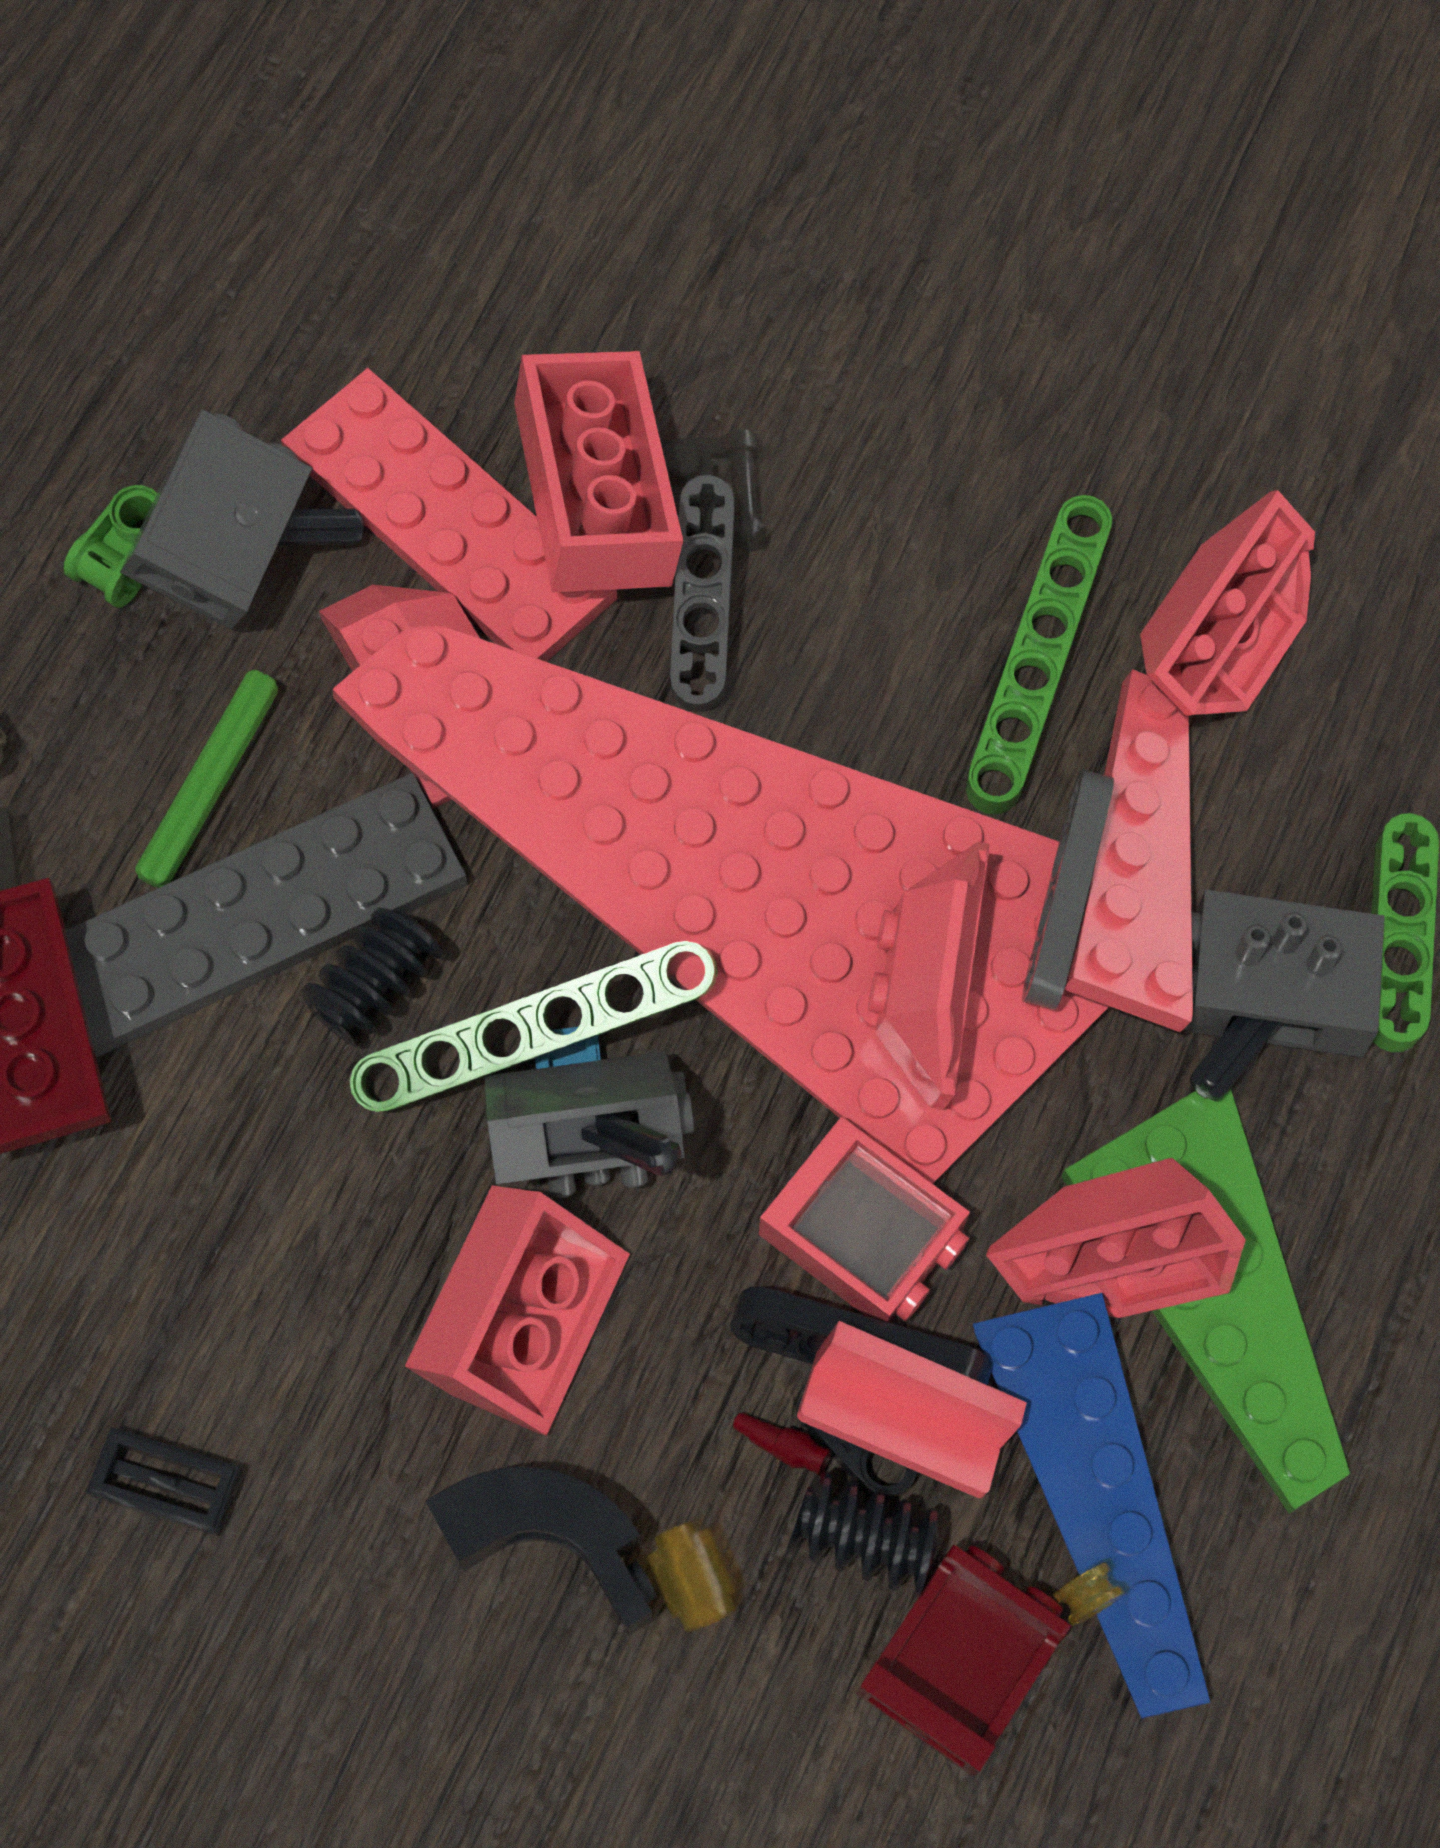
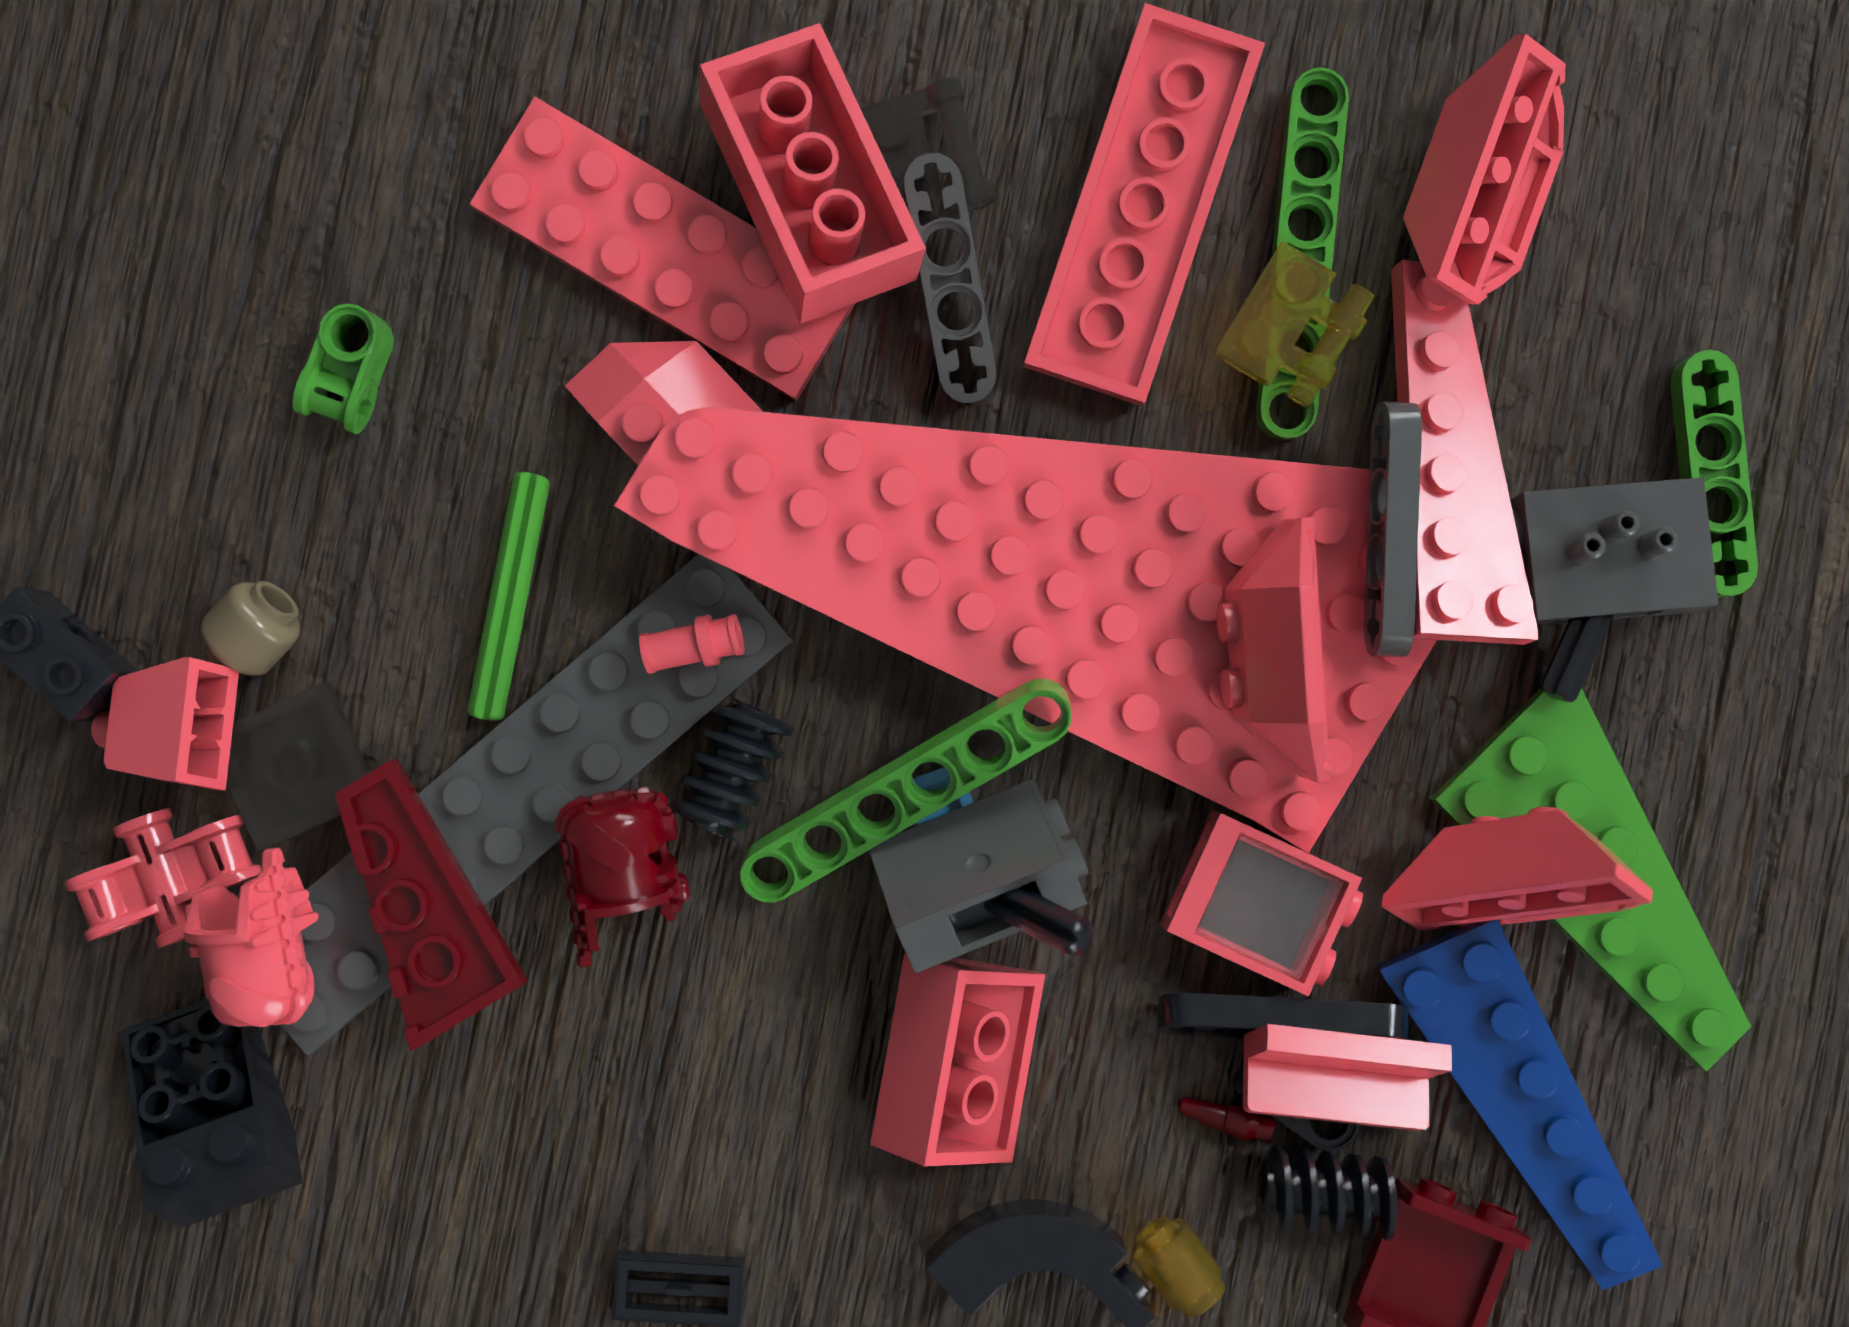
camera: 15 degrees left, 20 degrees up
dark grey piece [120,409,364,629] -> none
clear yellow bush [1053,1562,1126,1626] -> none
none -> dark red helmet [555,787,690,968]
none -> coral pin [639,614,745,674]
none -> coral plate [1023,3,1265,407]
none -> clear yellow plate [1213,241,1374,408]

